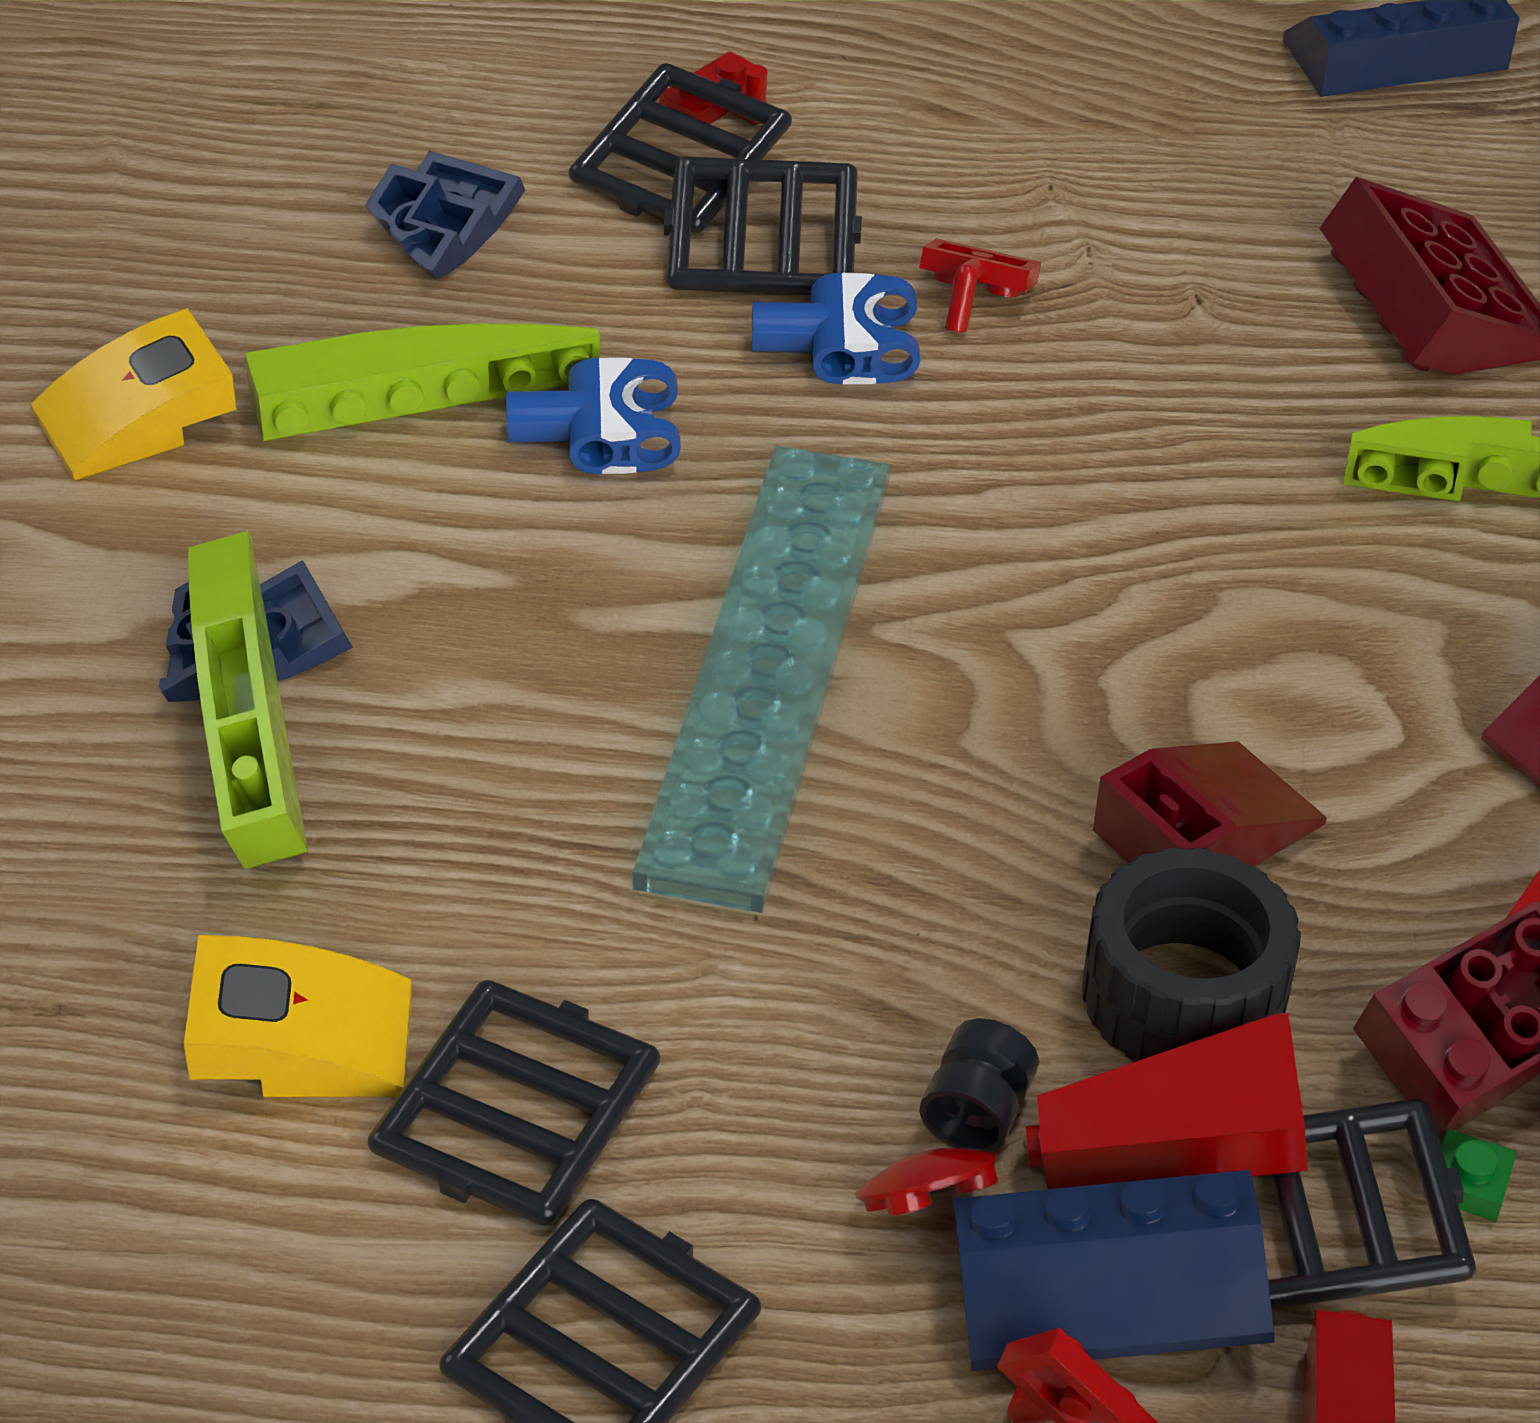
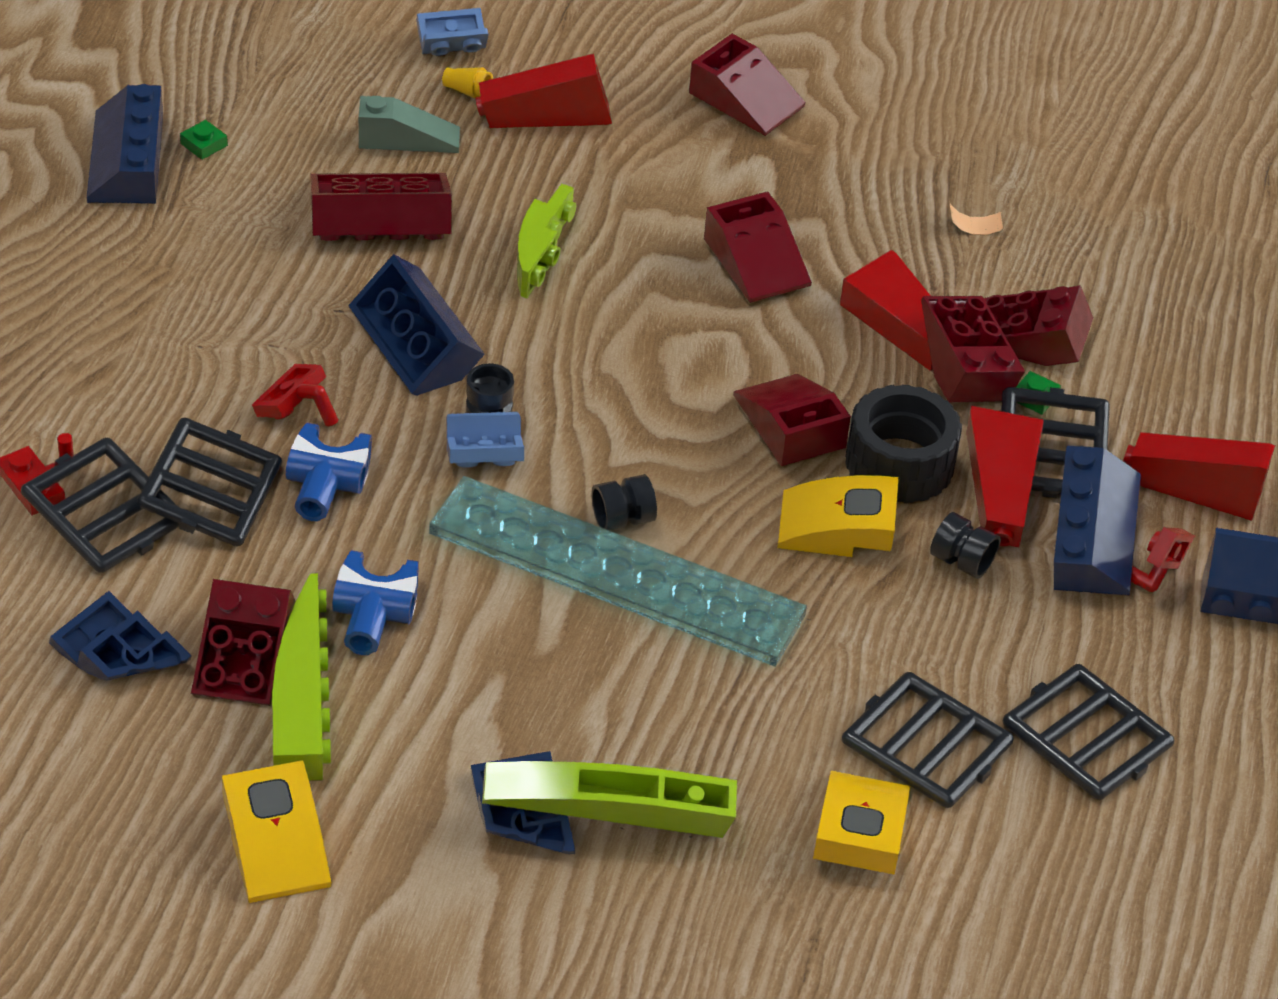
camera: 80 degrees left, 0 degrees up
red dish [855,1148,998,1216] -> none
none -> green plate [180,119,228,160]
none -> dark red slope [191,579,296,706]
none -> dark blue slope [348,254,485,396]
none -> medium blue bracket [446,412,524,467]
none -> black wheel [465,363,514,413]
none -> black wheel [591,474,657,532]
none -> yellow slope [777,475,898,557]

